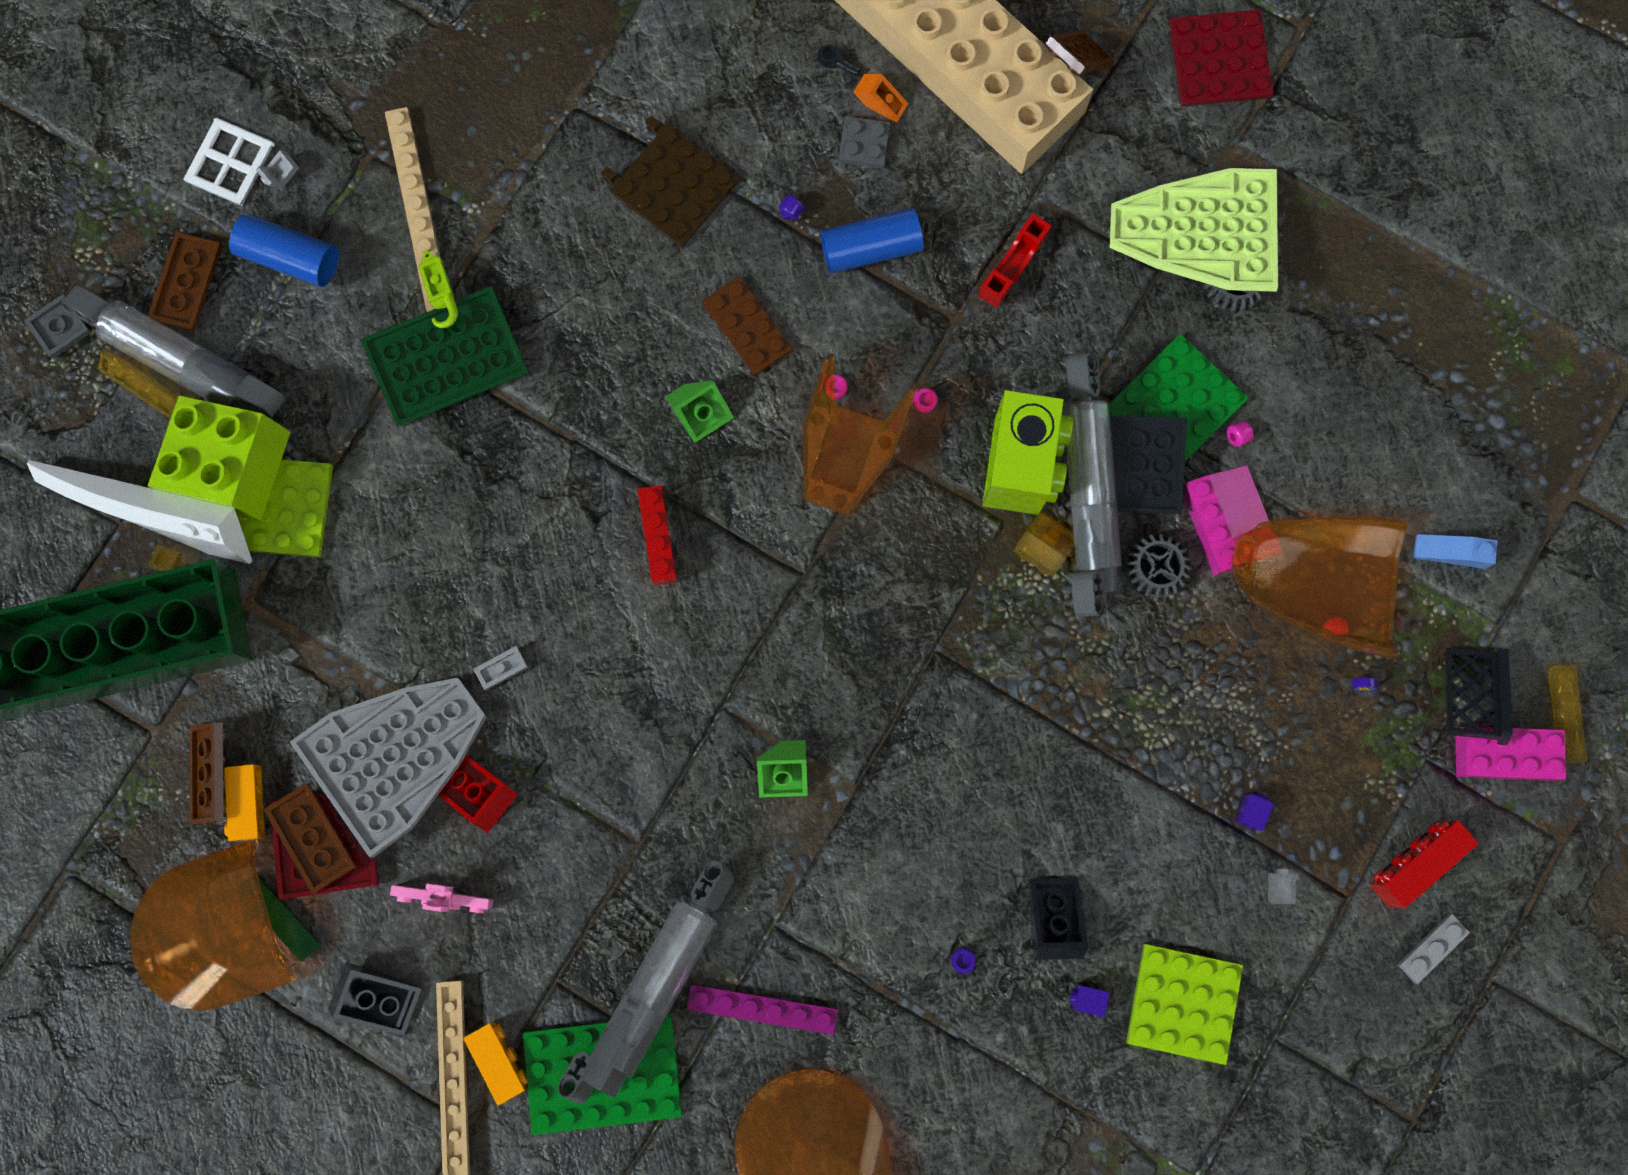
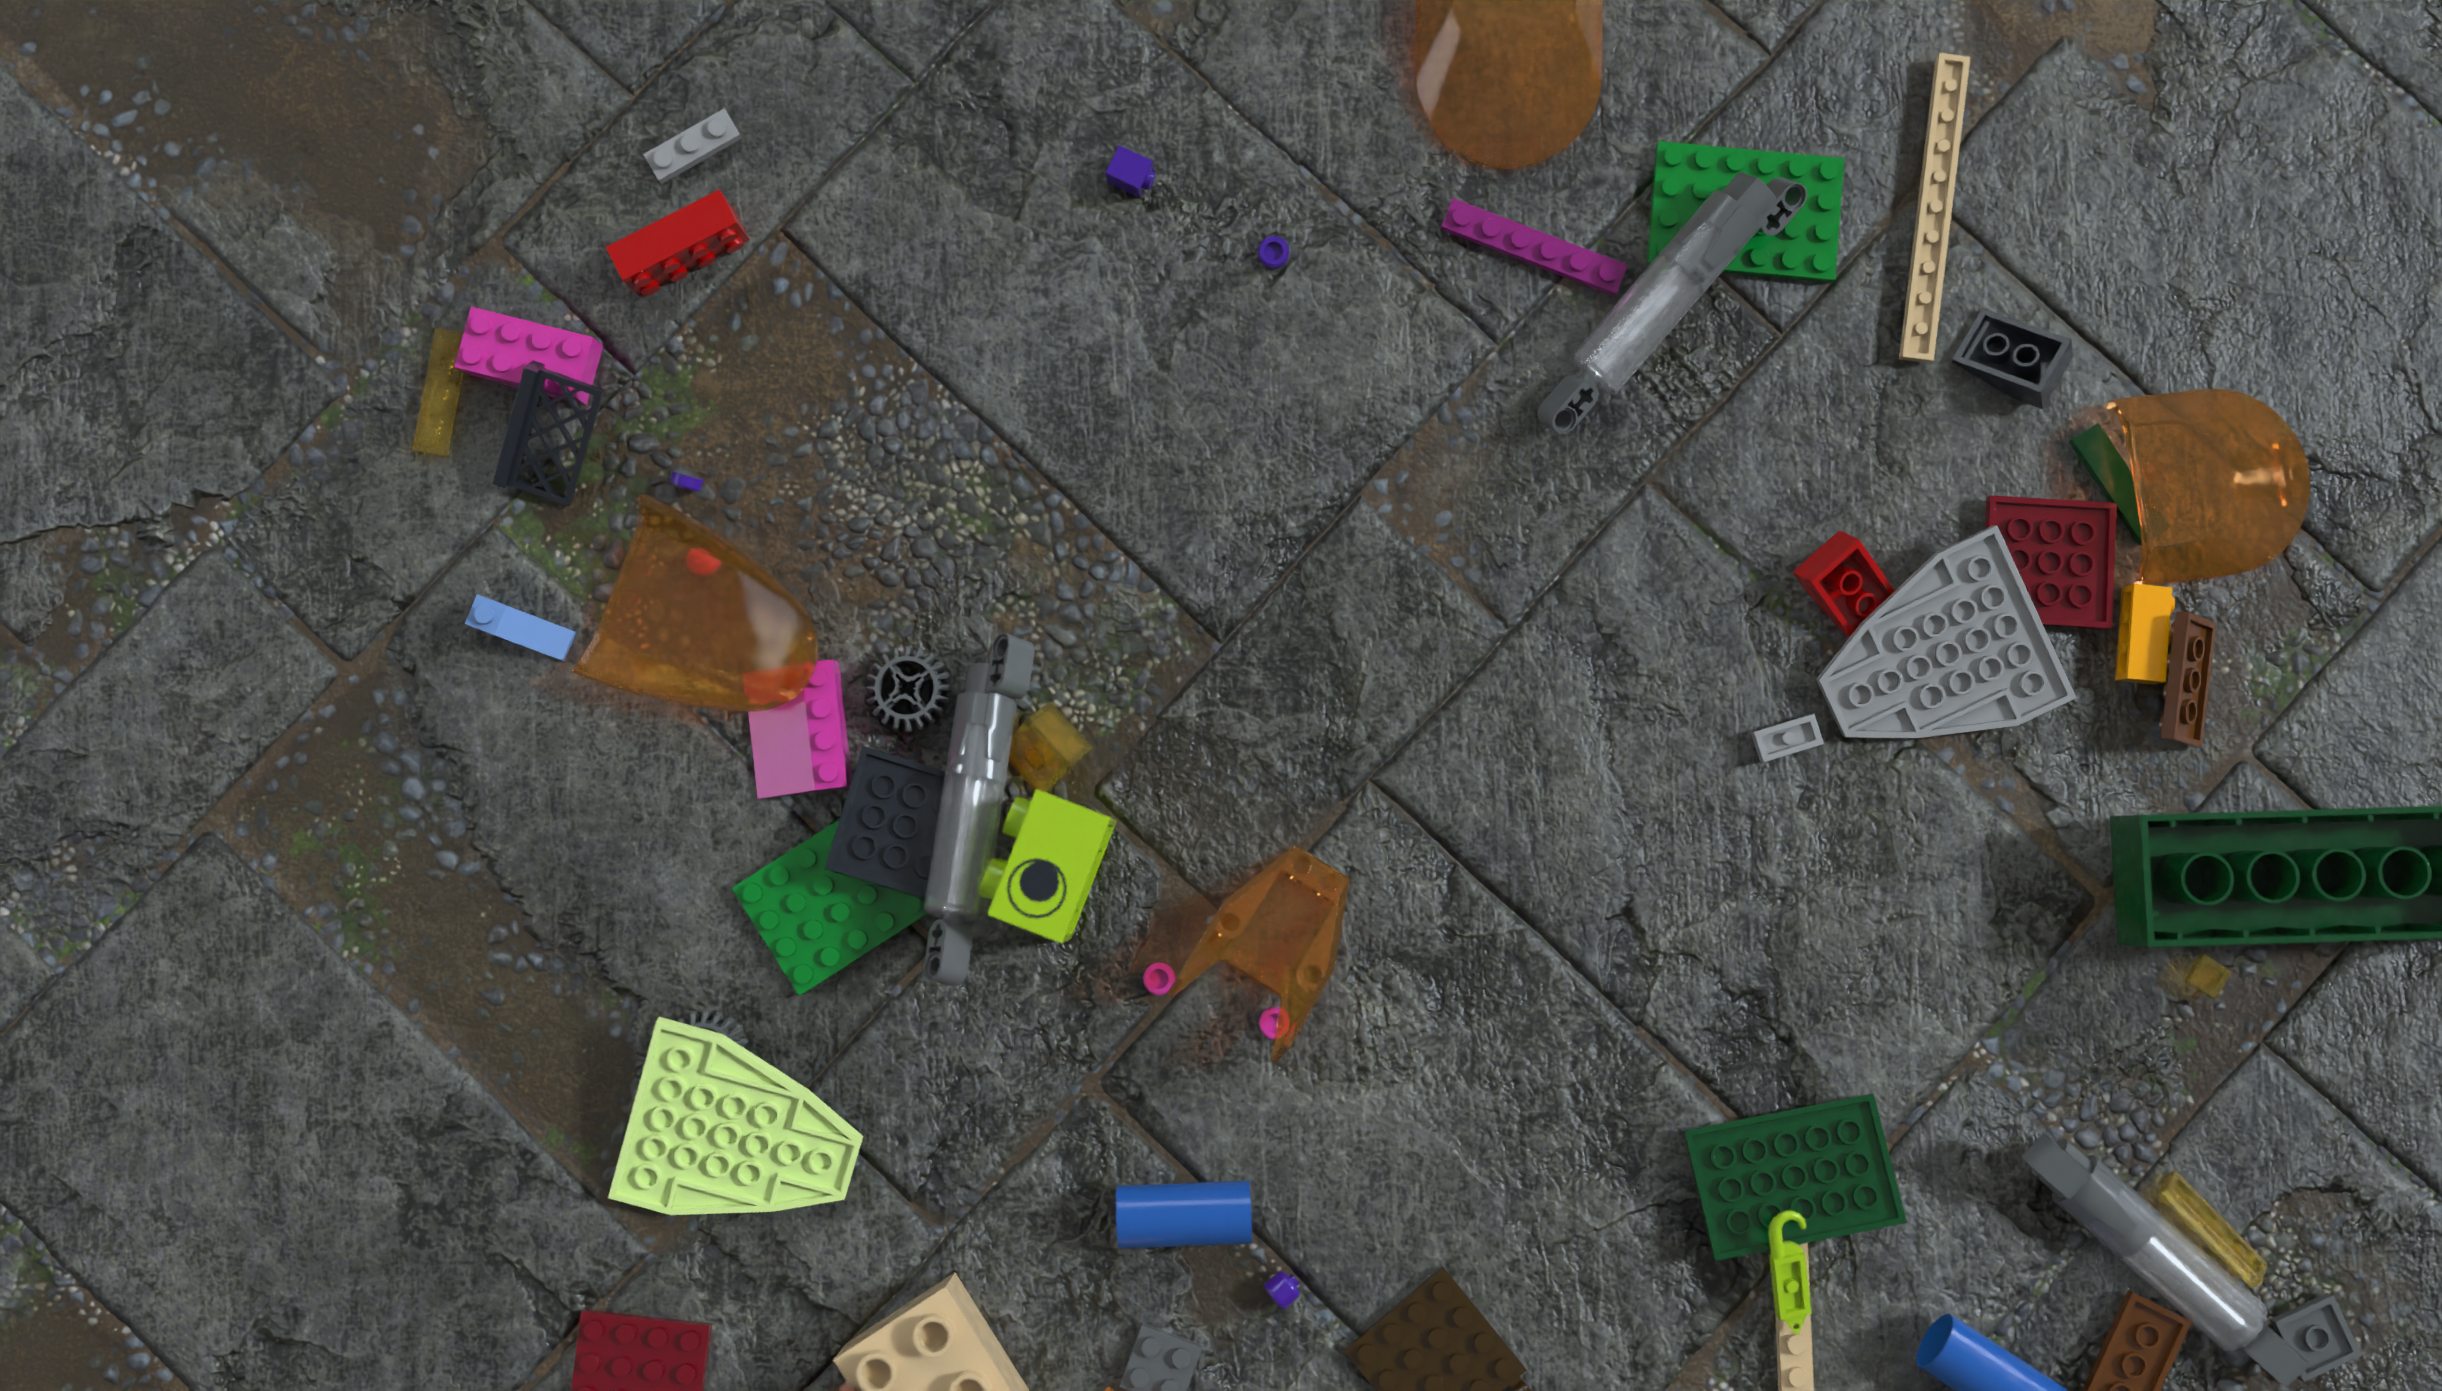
camera: 170 degrees left, 5 degrees up
white wedge [27,460,252,564] -> none
lime brick [148,396,290,521] -> none
lime plate [237,460,333,558] -> none
reddish brown plate [264,783,357,894] -> none
bright pink plate [390,883,494,913] -> none
light orange brick [463,1021,529,1106] -> none
red arch [637,485,678,586] -> none
bright green slope [665,380,734,443] -> none
reddish brown plate [701,276,792,377] -> none
bright green slope [757,740,808,798] -> none
red arch [978,213,1052,309] -> none
black slope [1029,878,1088,960] -> none
lime plate [1126,944,1243,1065] -> none
dark pink piece [1227,421,1253,447] -> none
dark purple brick [1235,791,1274,831] -> none
clear bracket [1268,869,1299,904] -> none

